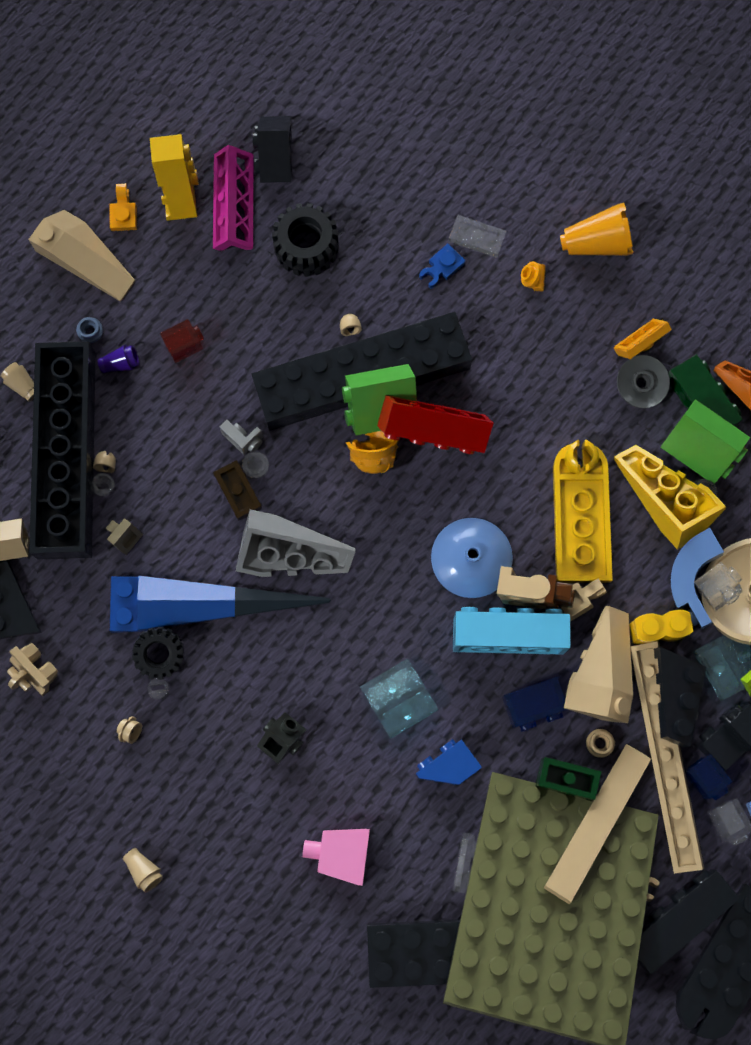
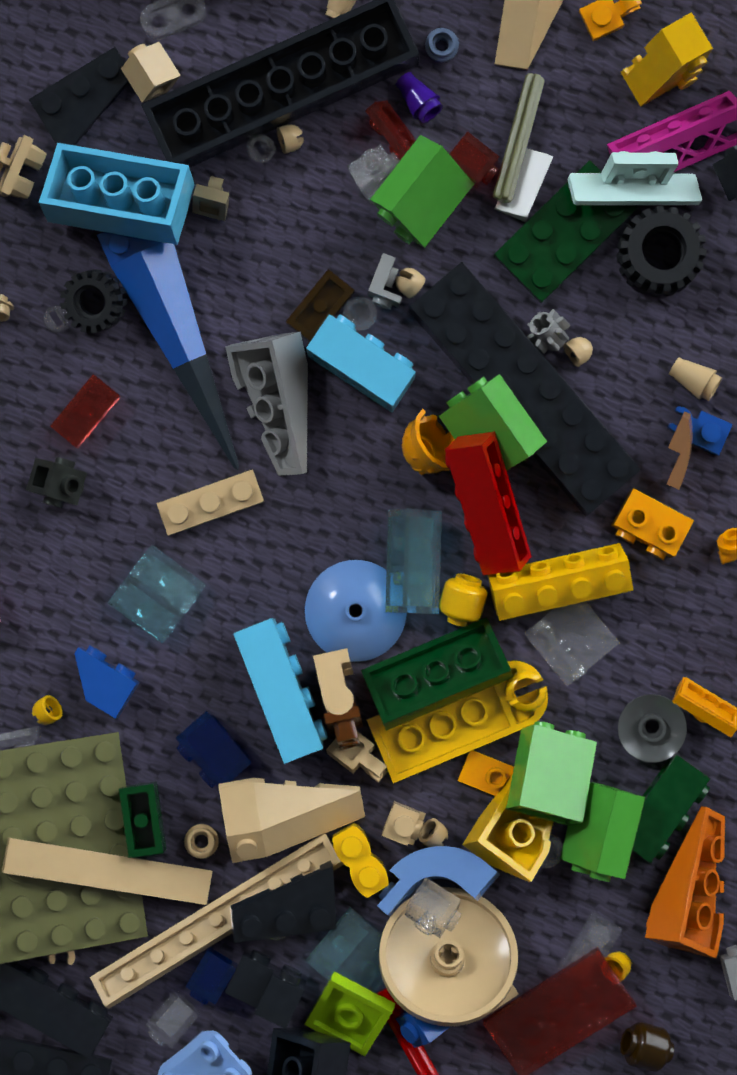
camera: 65 degrees right, 10 degrees up
none -> yellow hinge [32,695,62,725]
none -> medium azure brick [39,143,195,245]
none -> clear red plate [50,374,121,449]
none -> tan plate [156,469,264,536]
none -> medium azure brick [306,314,416,413]
none -> clear brick [347,144,400,206]
none -> dark green plate [361,617,513,731]
none -> clear red plate [365,100,416,162]
none -> bright green brick [370,135,474,248]
none -> tan brick [382,801,426,846]
none -> clear light blue brick [385,509,442,614]
none -> tan hinge [395,268,425,298]
none -> tan hinge [418,818,449,847]
none -> yellow head [439,573,488,627]
none -> light orange plate [457,750,514,796]
none -> yellow brick [488,543,634,621]
none -> olive axle [493,73,545,203]
none -> dark green plate [494,160,638,303]
none -> white slope [495,148,553,222]
none -> brick [506,721,597,826]
none -> clear hinge [524,601,619,686]
none -> light grey gear [527,309,570,354]
none -> light aqua bracket [567,151,702,205]
none -> light orange brick [611,488,694,560]
none -> medium nougat slope [667,411,693,490]
none -> tan cone [669,357,722,401]

